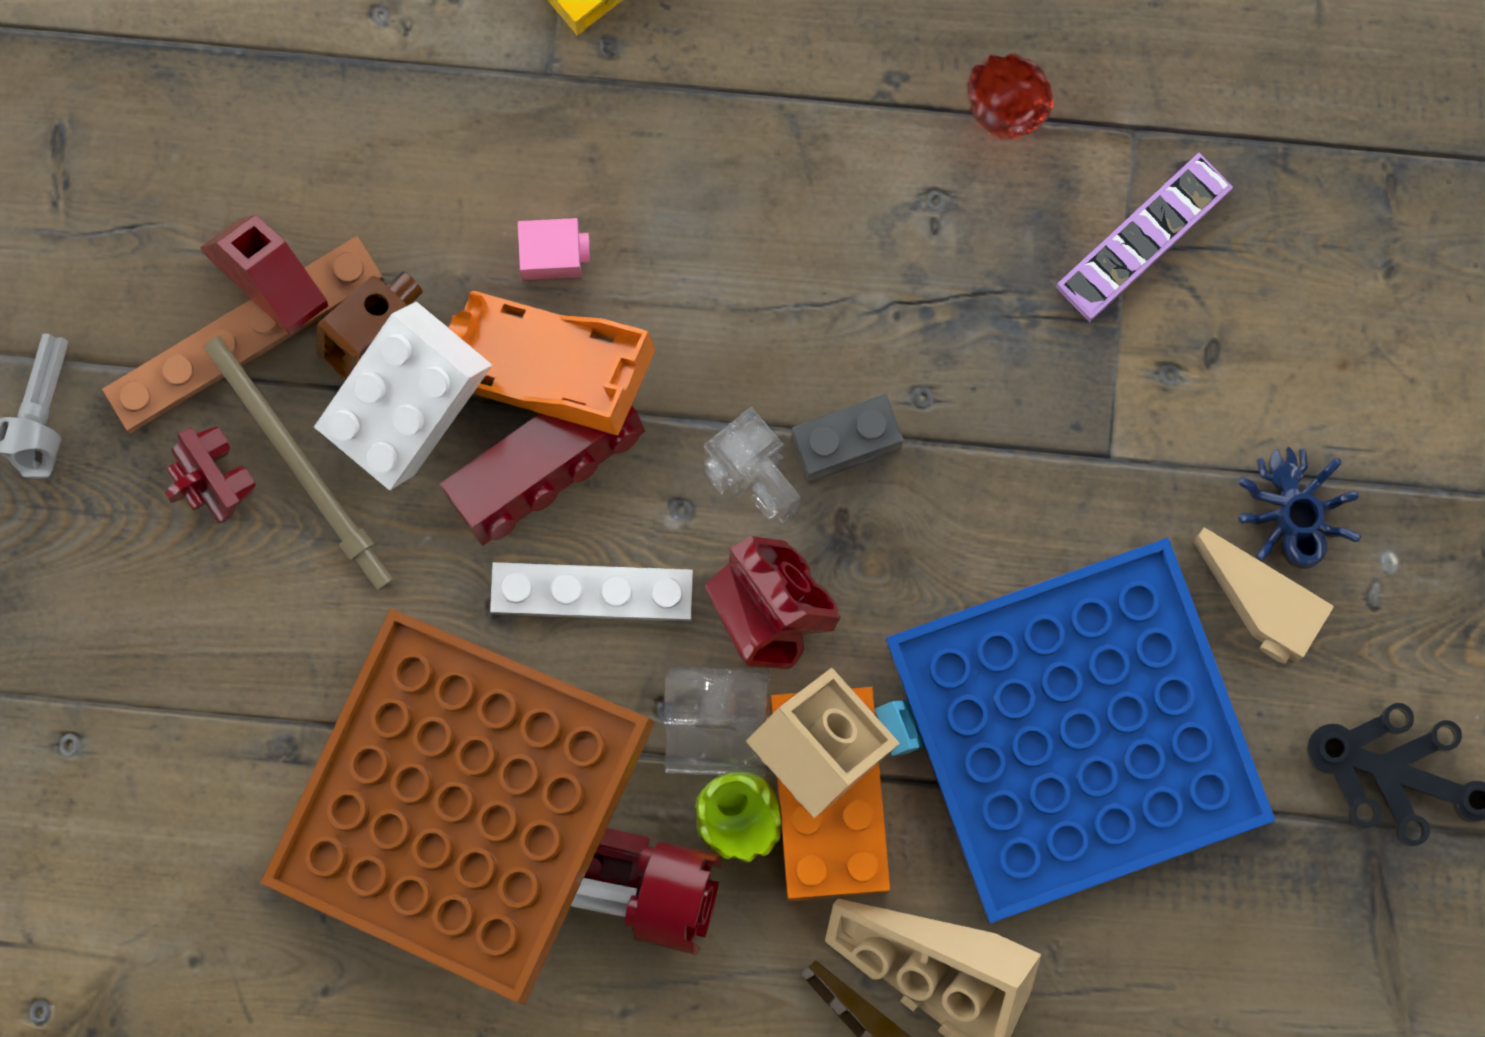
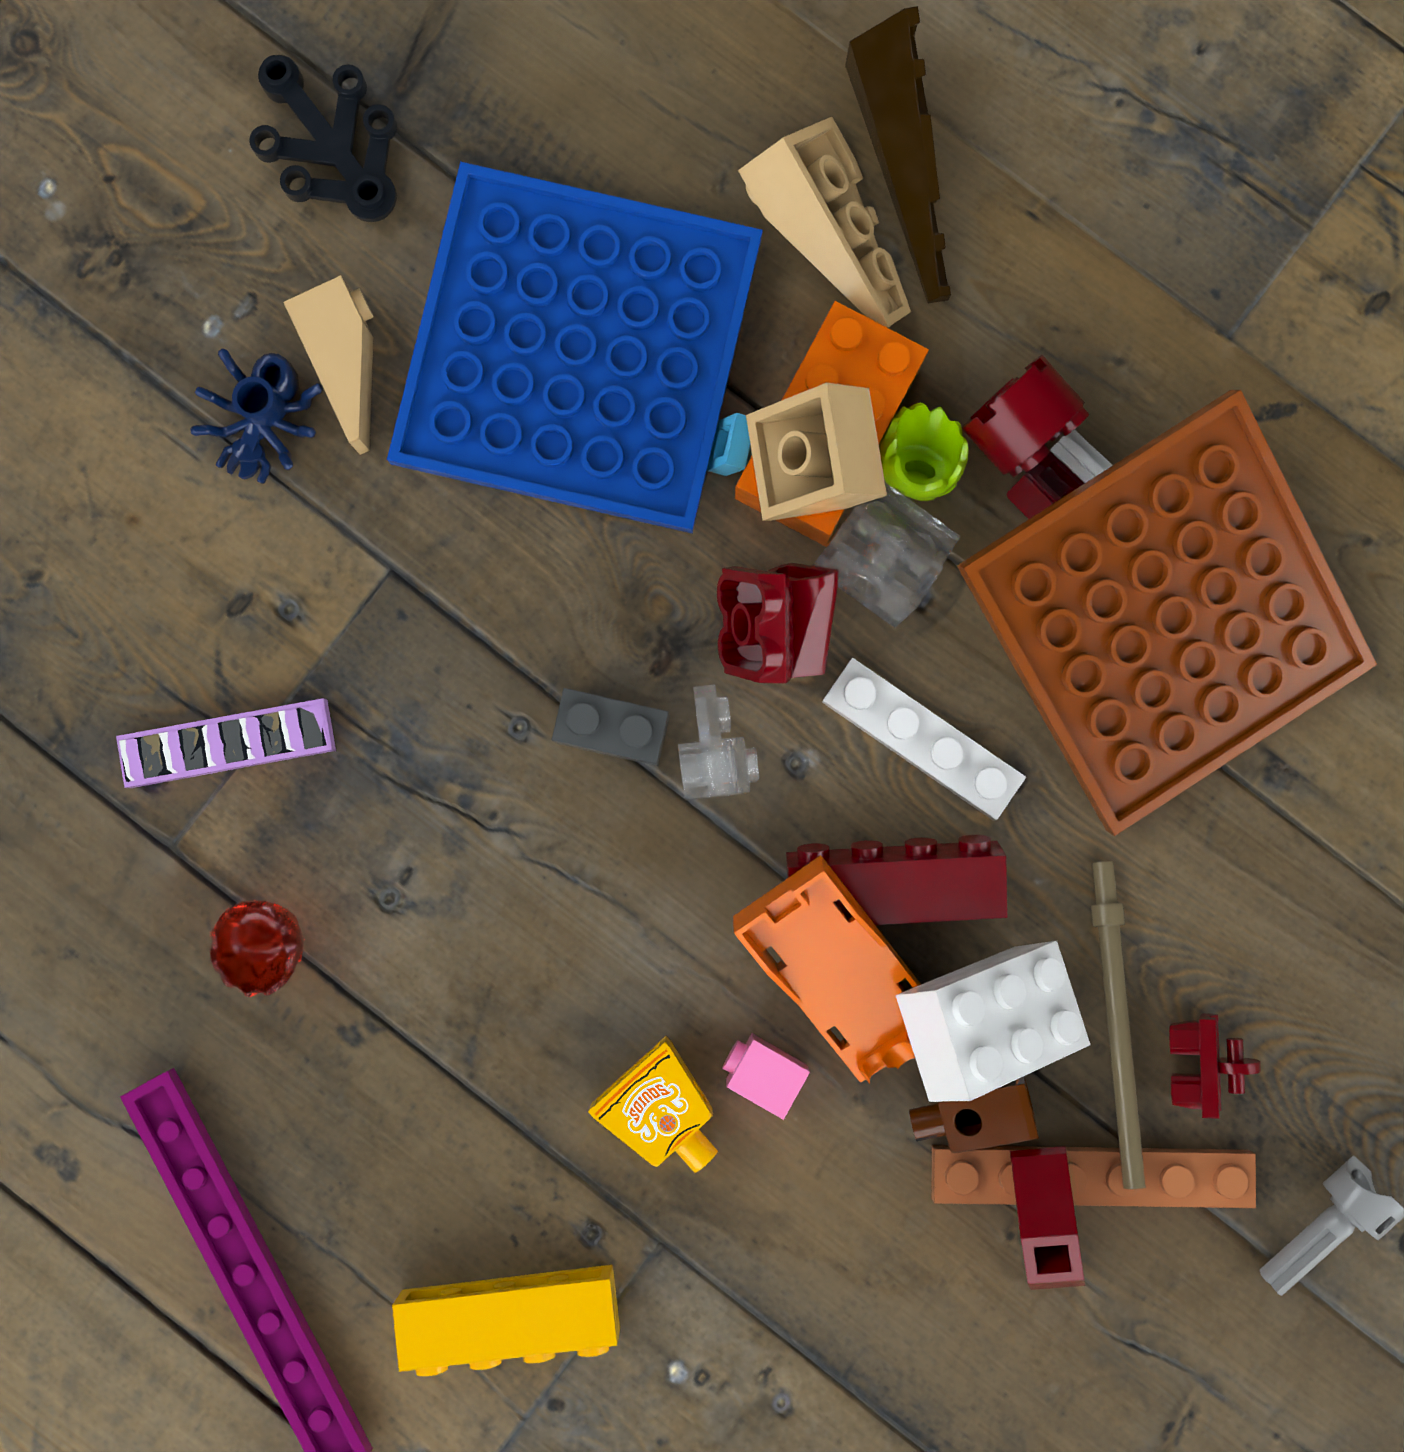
camera: 145 degrees left, 5 degrees up
none -> yellow torso [588,1036,718,1173]

